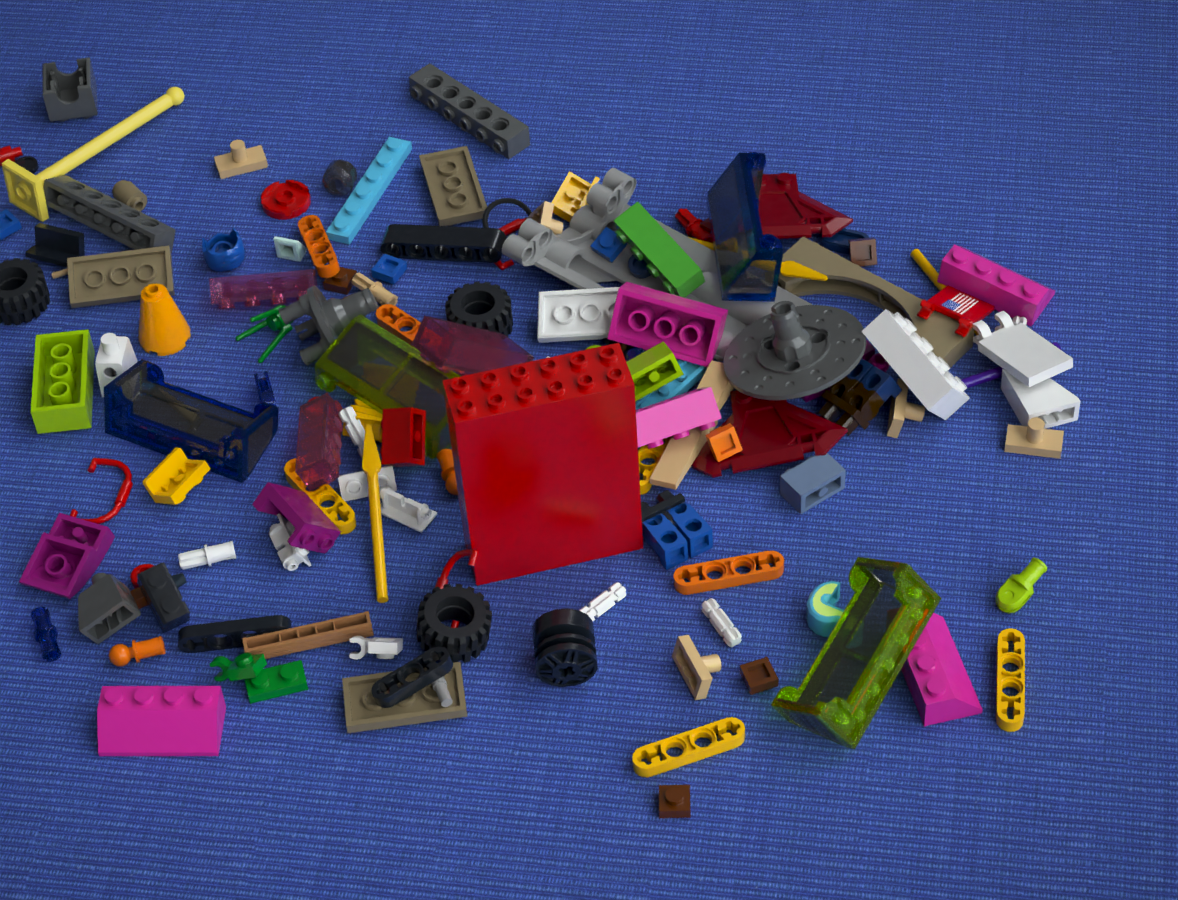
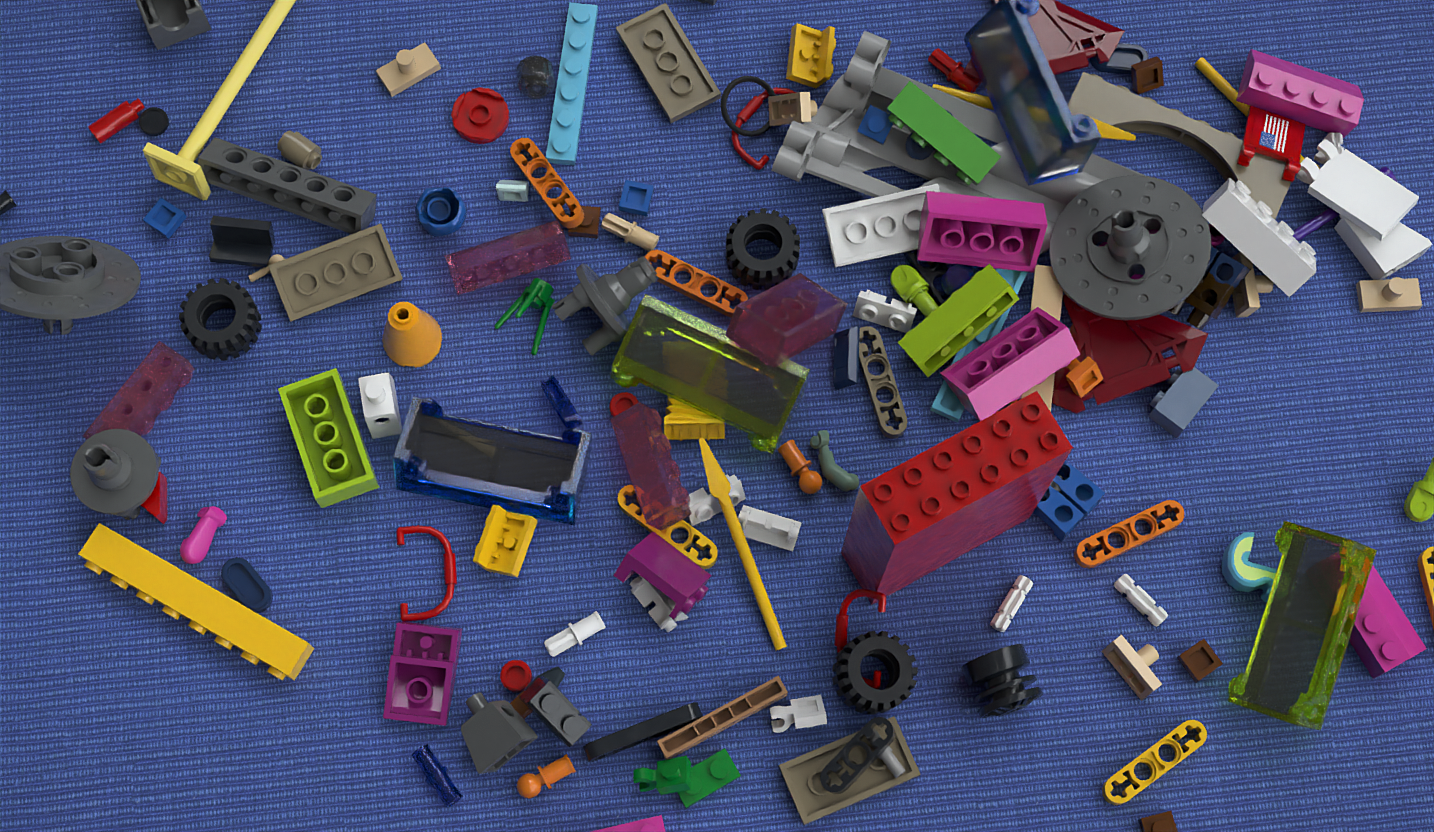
camera: 20 degrees left, 25 degrees up
white axle [338,406,365,458] -> none
black beam [380,224,507,263] -> none
red brick [380,407,426,467] -> none

